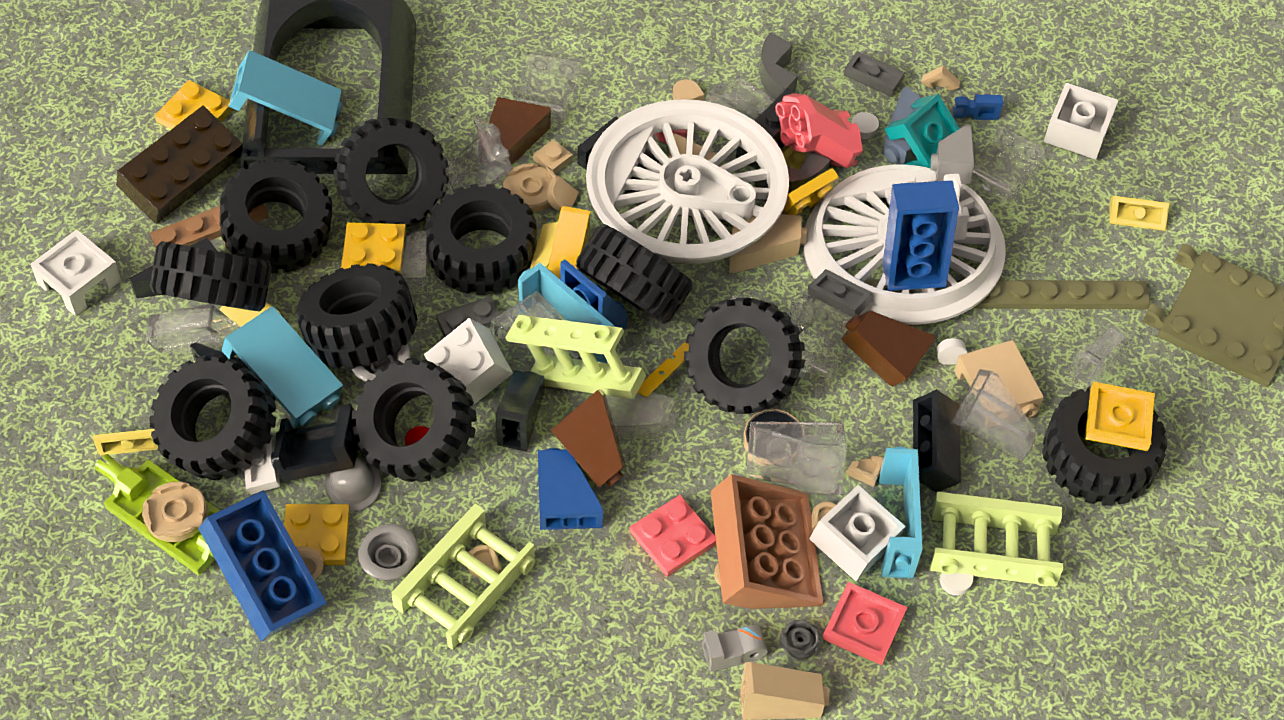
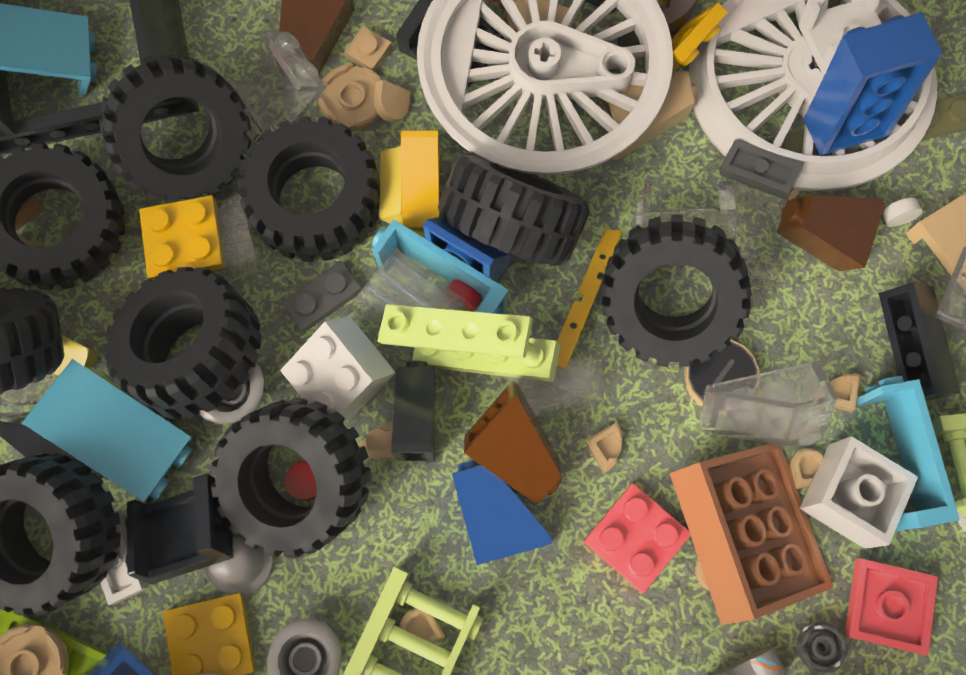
camera: 10 degrees left, 20 degrees up
none -> tan tile [359,421,396,460]
none -> tan tile [585,422,623,474]

